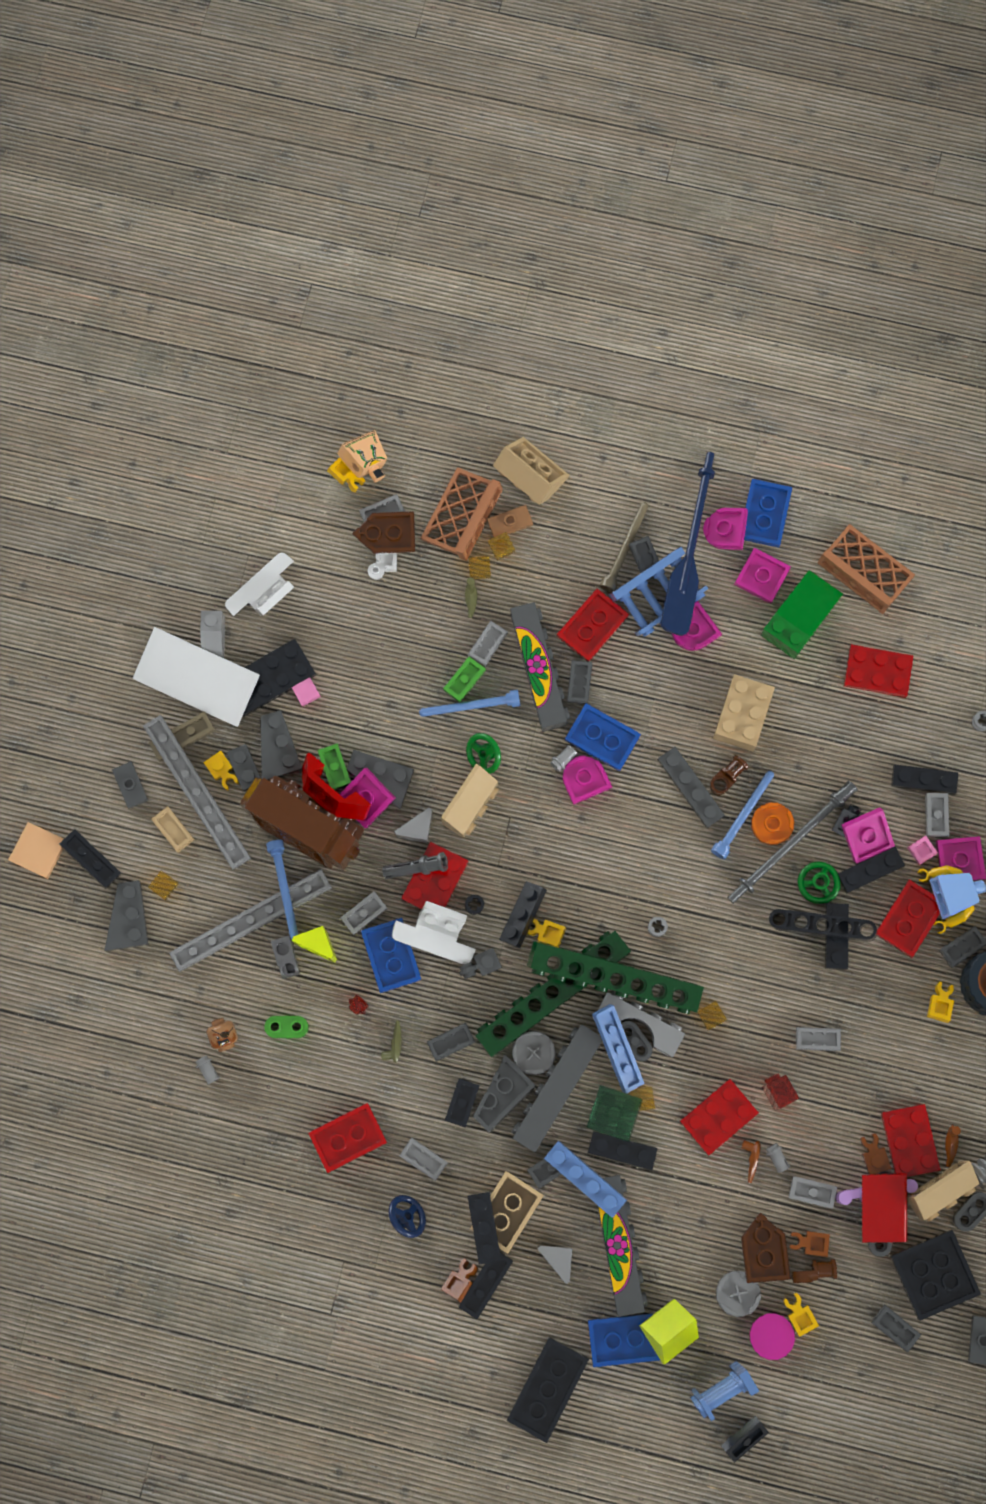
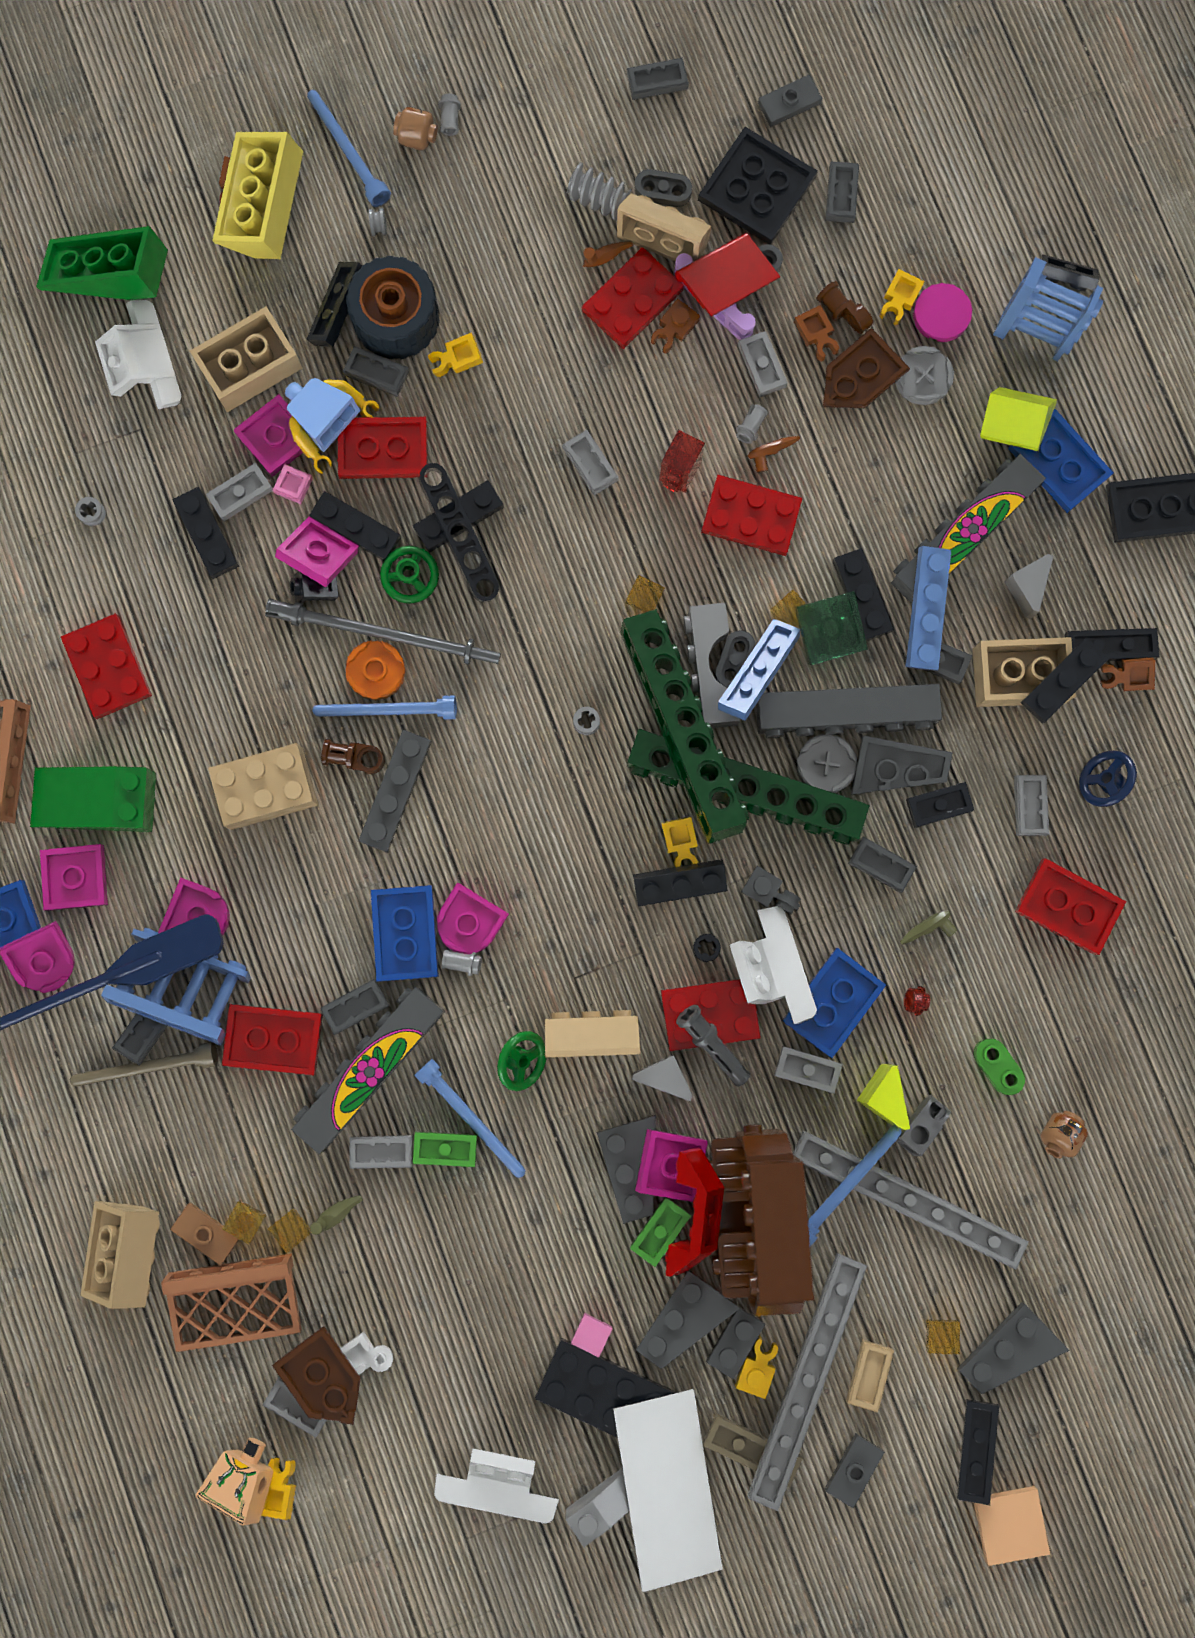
camera: 130 degrees left, 5 degrees up
light grey pin [196,1055,220,1085] -> none

